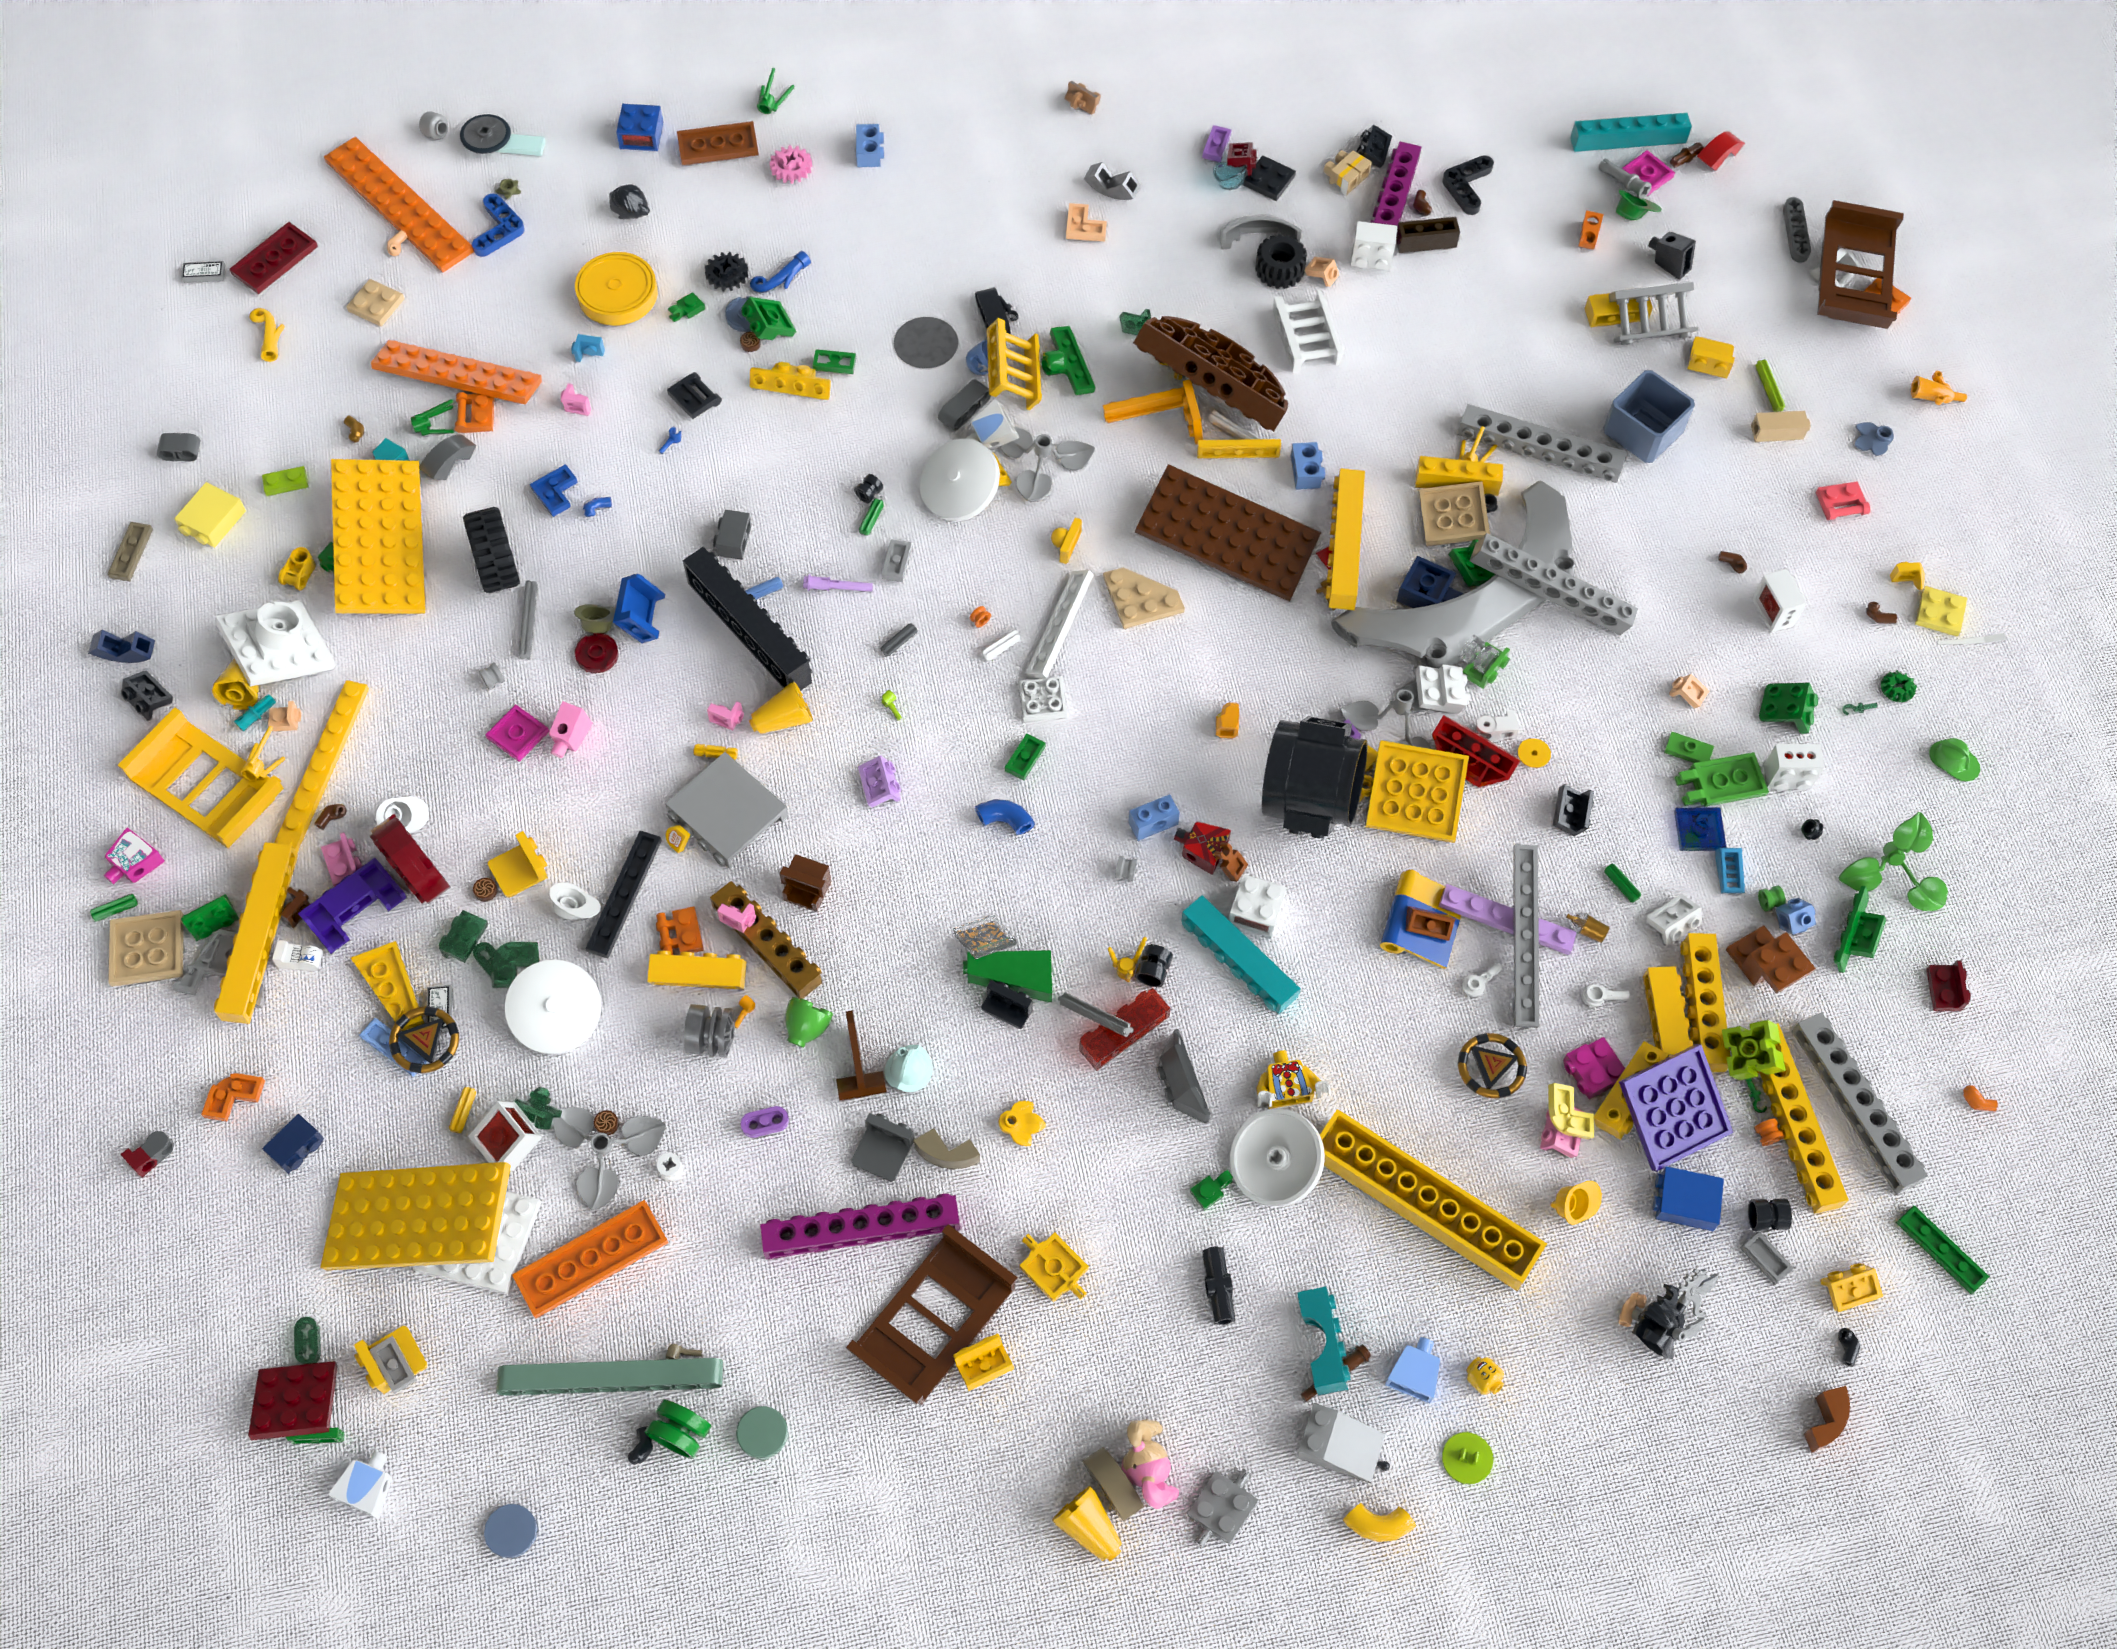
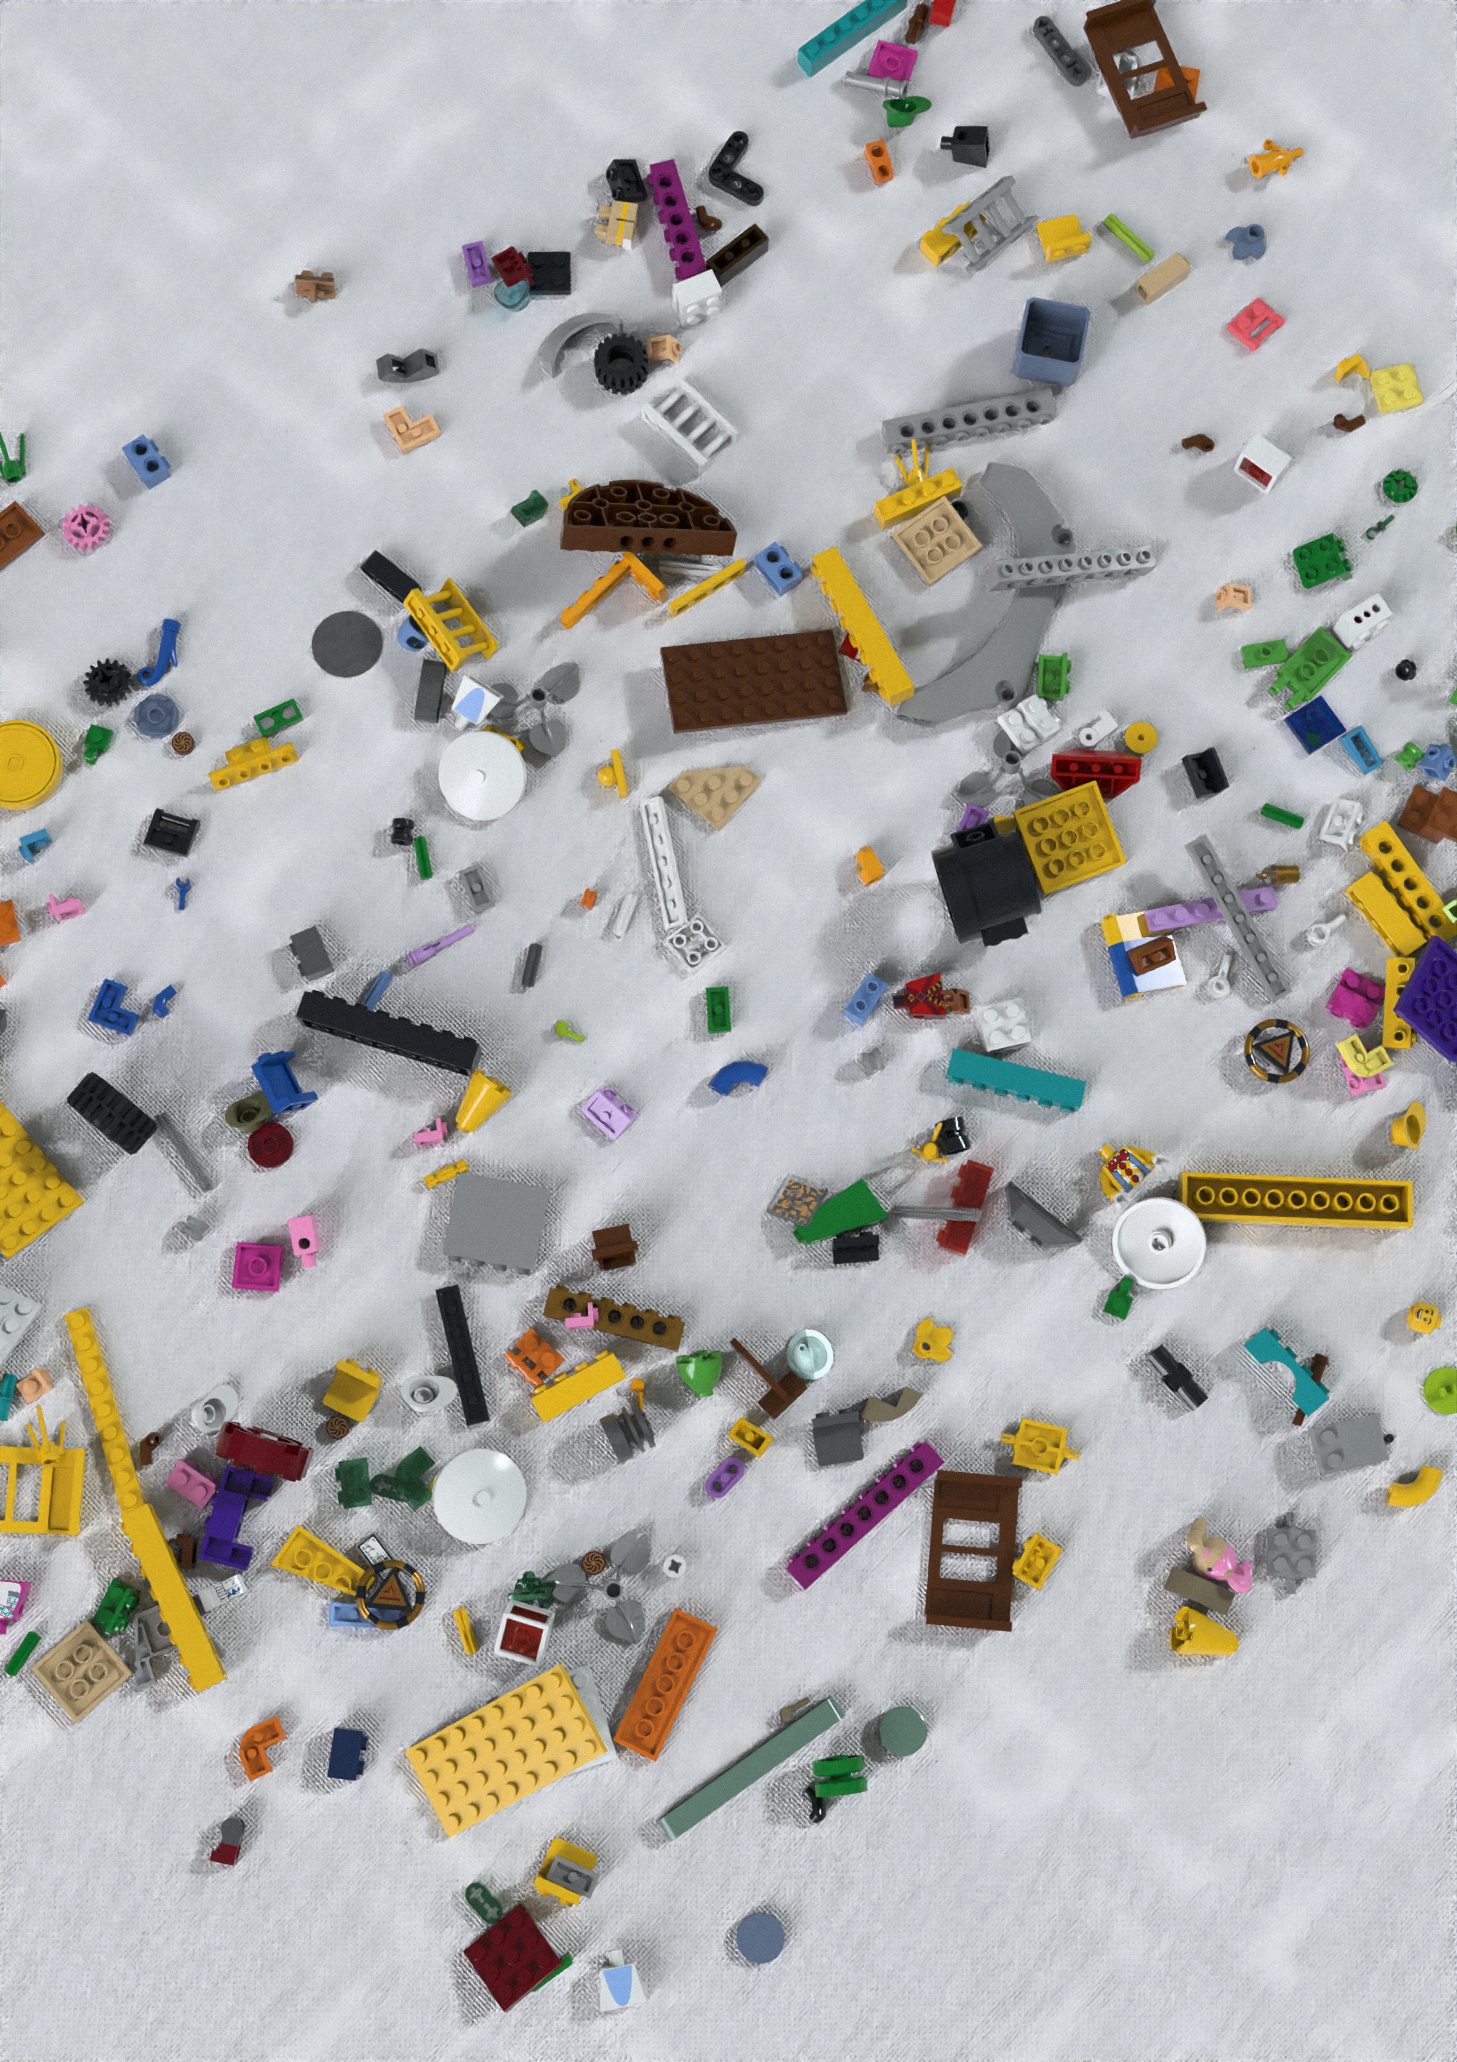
camera: 35 degrees left, 15 degrees up
yellow tile [665,825,691,853] -> none
green plate [741,297,797,340] -> none
black hand [999,295,1019,321] -> none
green plate [1041,326,1096,395] -> none
light blue torso [1385,1337,1440,1404] -> none
dark blue brick [1396,556,1465,608] -> none
green bracket [1448,539,1496,587] -> none
clear wheel [1458,635,1500,675] -> none
none -> yellow slope [727,1417,774,1458]

